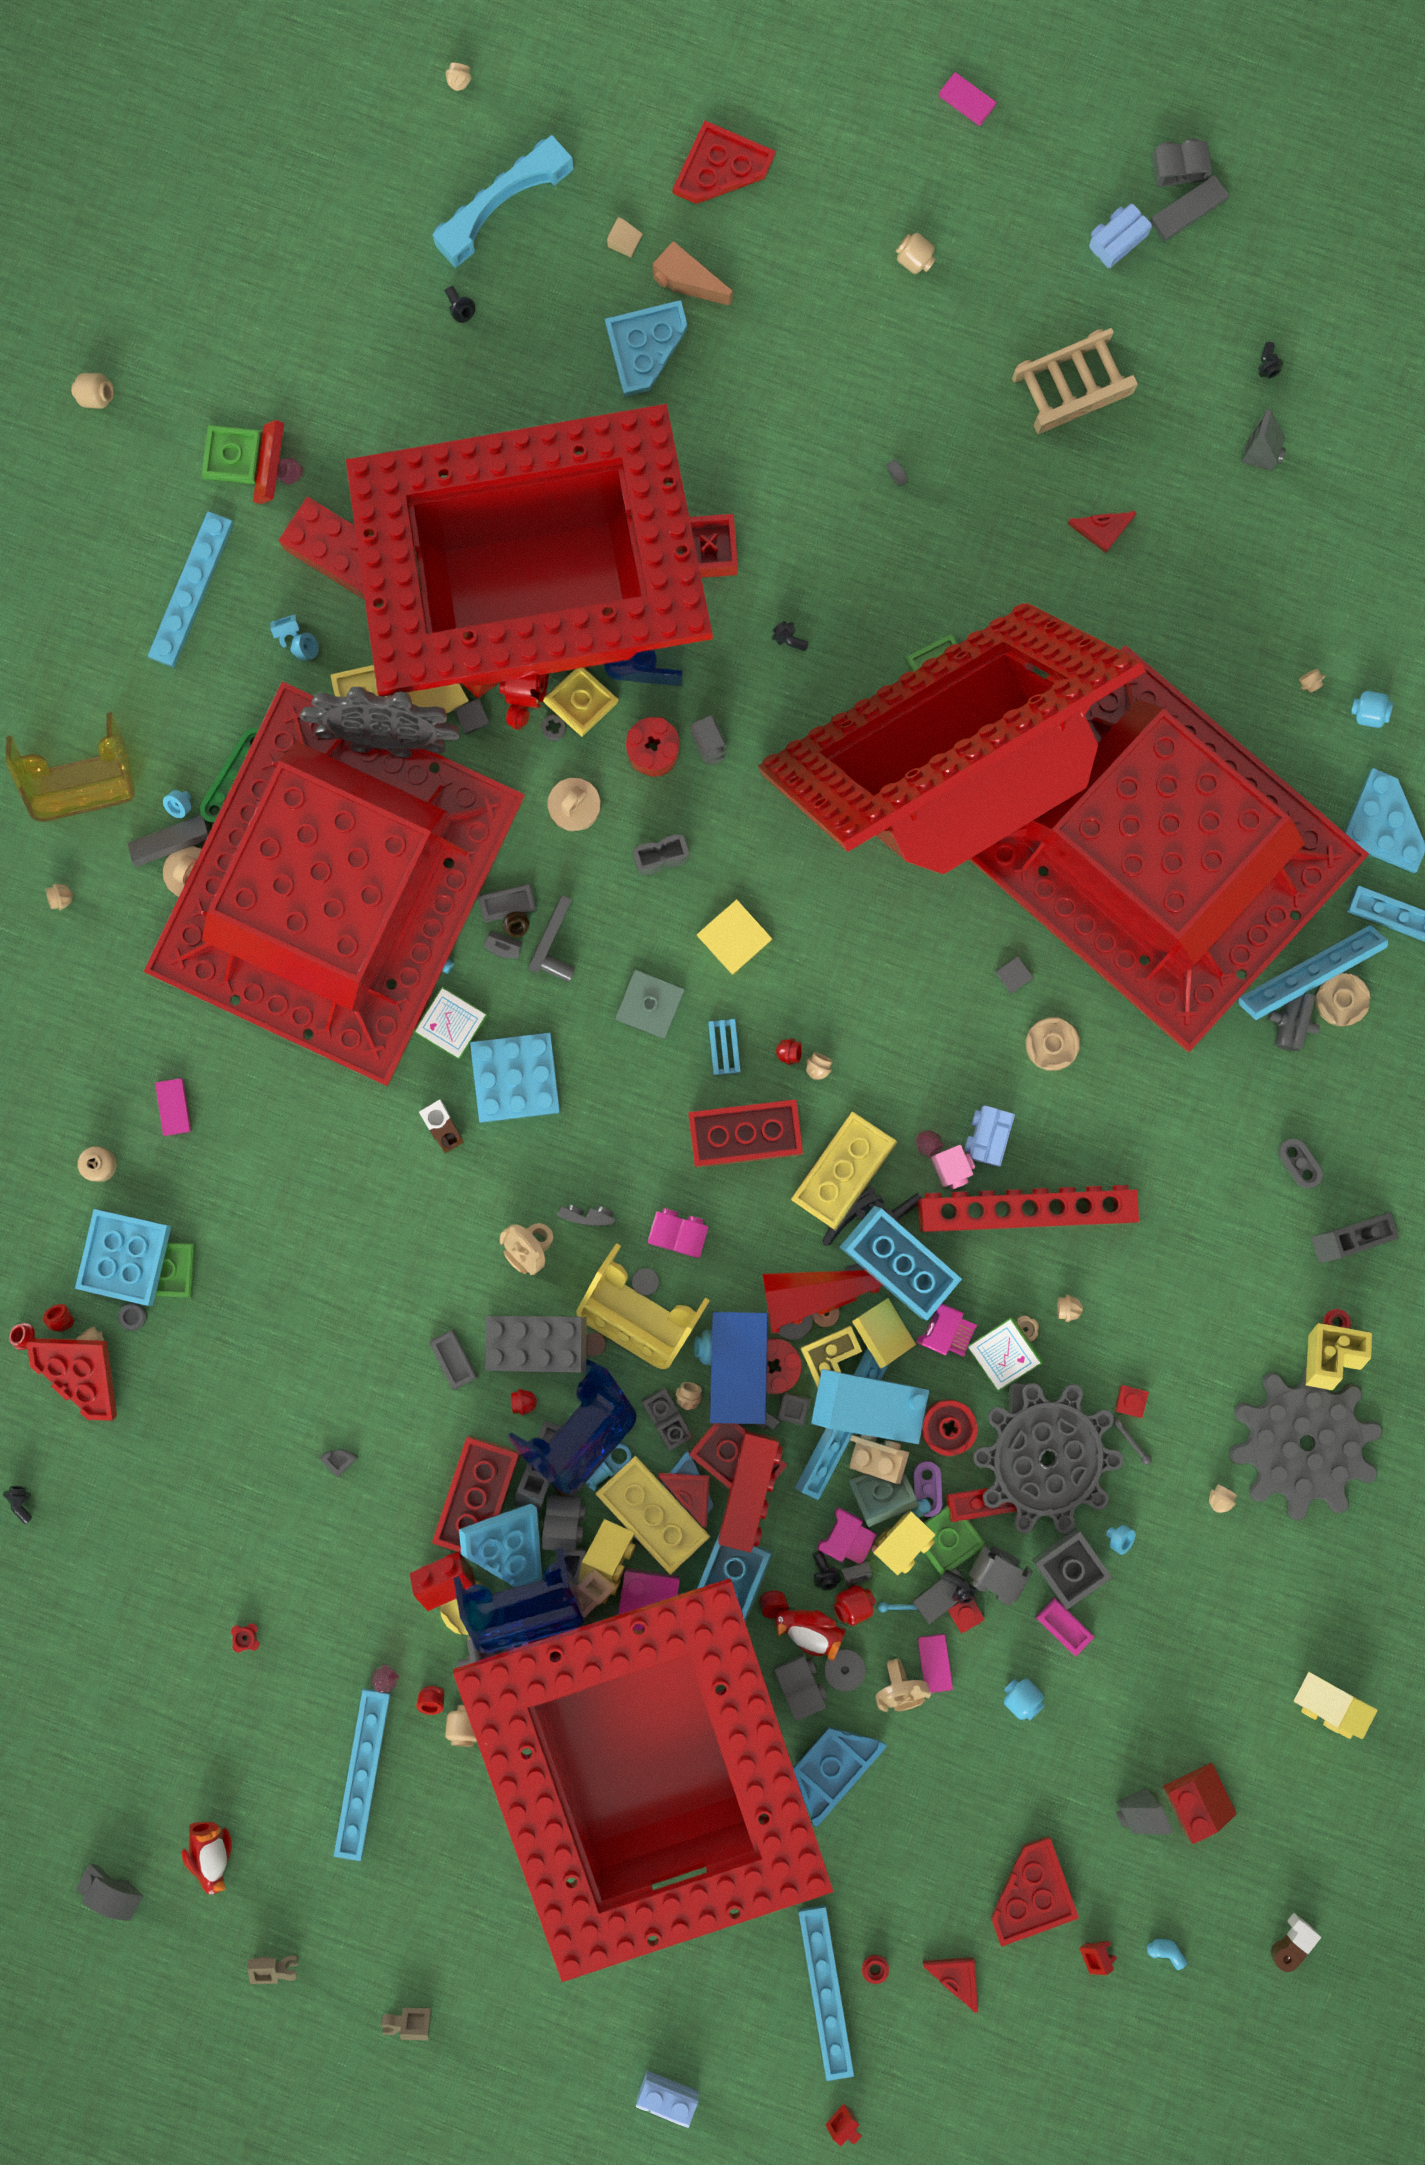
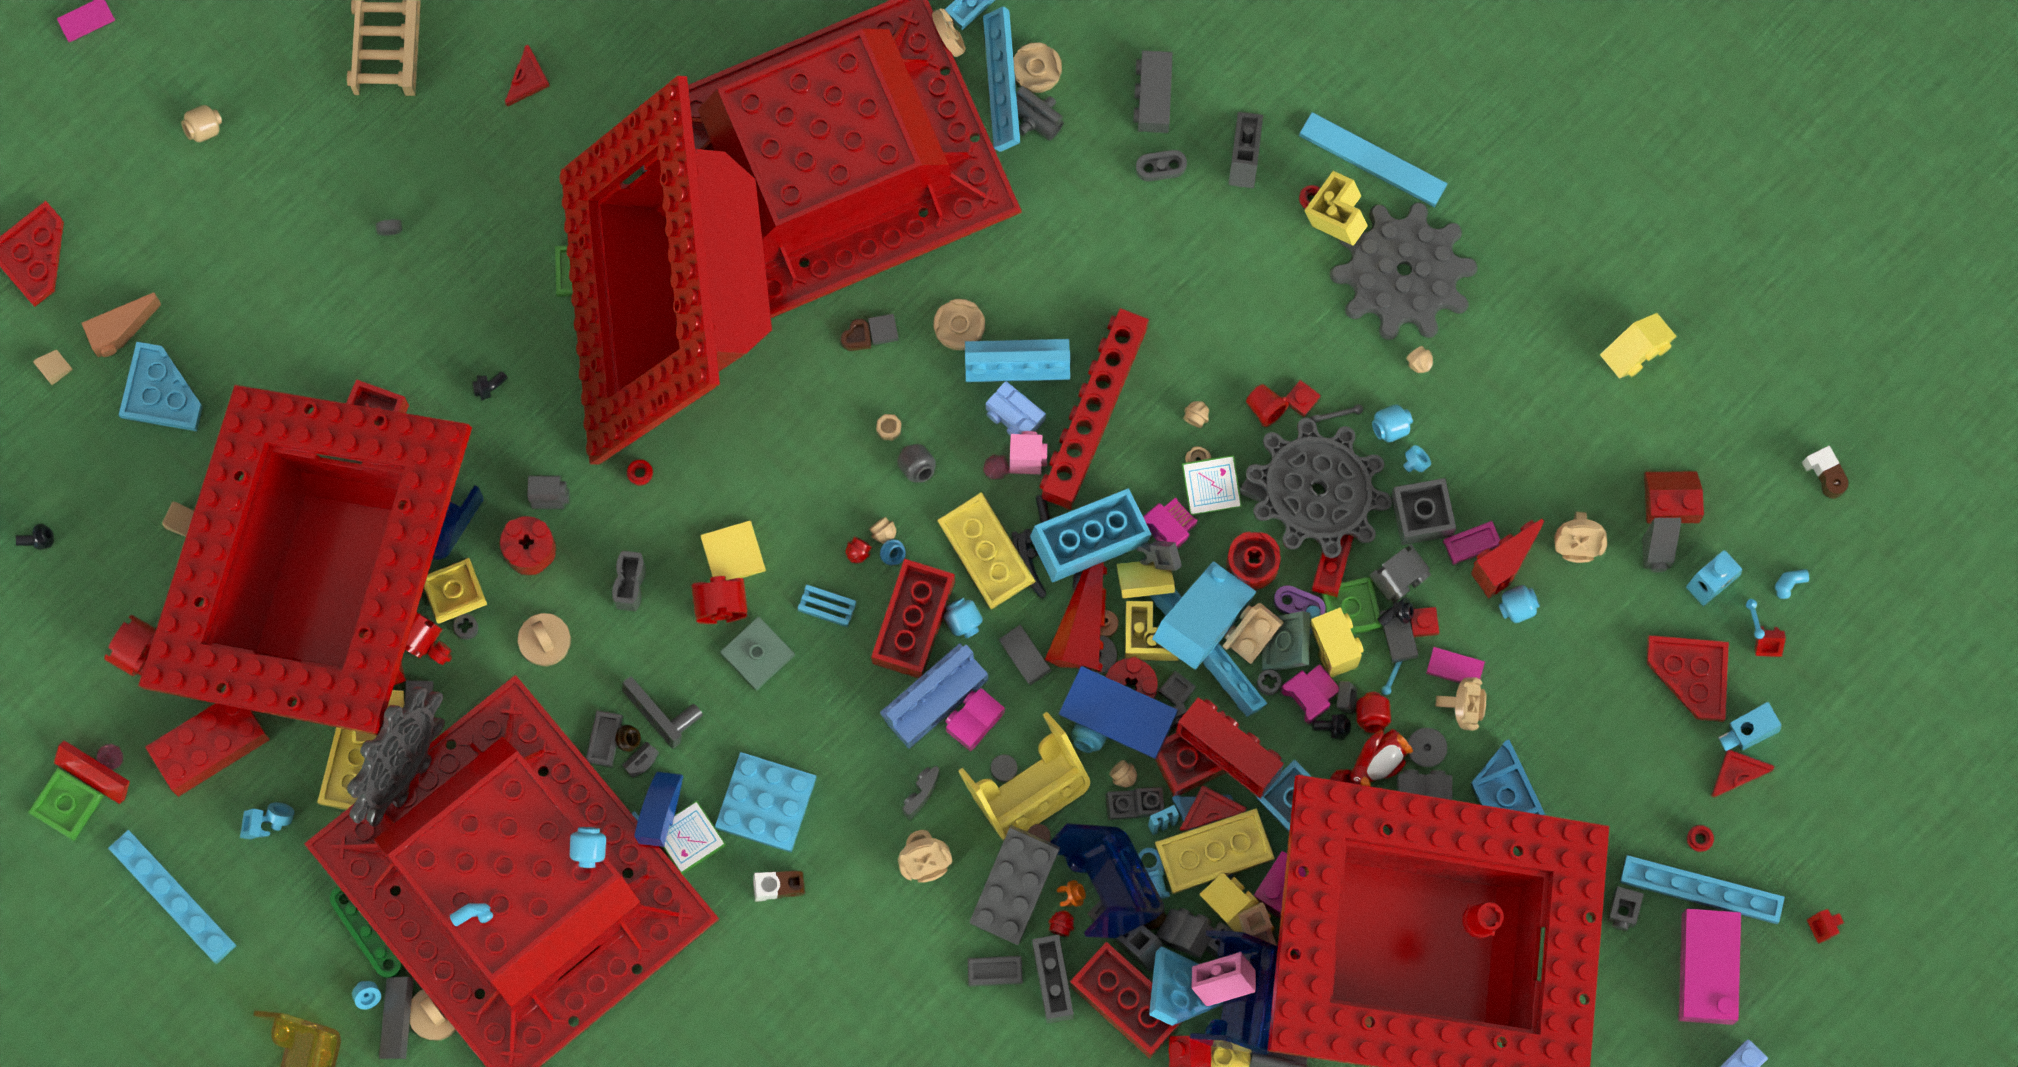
camera: 65 degrees left, 10 degrees down
none -> red brick [104,615,157,676]
none -> tan slope [162,501,194,537]
none -> medium azure arm [450,903,493,926]
none -> medium azure head [569,827,606,868]
none -> red plate [627,459,653,486]
none -> blue slope [634,772,683,847]
none -> red brick [691,576,748,624]
none -> reddish brown tile [840,319,872,351]
none -> tan tile [876,414,901,441]
none -> dark azure plate [880,539,906,565]
none -> medium blue brick [880,643,989,749]
none -> dark grey head [897,444,936,483]
none -> tan tile [932,8,966,57]
none -> medium azure head [944,597,983,638]
none -> medium azure brick [965,339,1070,382]
none -> dark grey slope [999,625,1052,685]
none -> dark grey brick [1032,935,1074,1024]
none -> orange plate [1056,880,1086,907]
none -> dark grey brick [1133,51,1173,133]
none -> dark grey plate [1137,541,1182,571]
none -> medium azure tile [1148,805,1179,835]
none -> bright pink brick [1192,952,1256,1007]
none -> red piece [1246,384,1289,427]
none -> dark grey bush [1257,670,1281,696]
none -> medium azure tile [1299,112,1448,208]
none -> medium azure head [1372,404,1413,442]
none -> red piece [1462,902,1504,938]
none -> red slope [1471,519,1544,599]
none -> tan tile [1554,511,1607,563]
none -> dark grey brick [1607,886,1644,931]
none -> dark pink brick [1679,909,1741,1025]
none -> medium azure torso [1686,550,1742,607]
none -> medium azure torso [1718,702,1781,751]
none -> medium azure hinge [1746,599,1765,639]

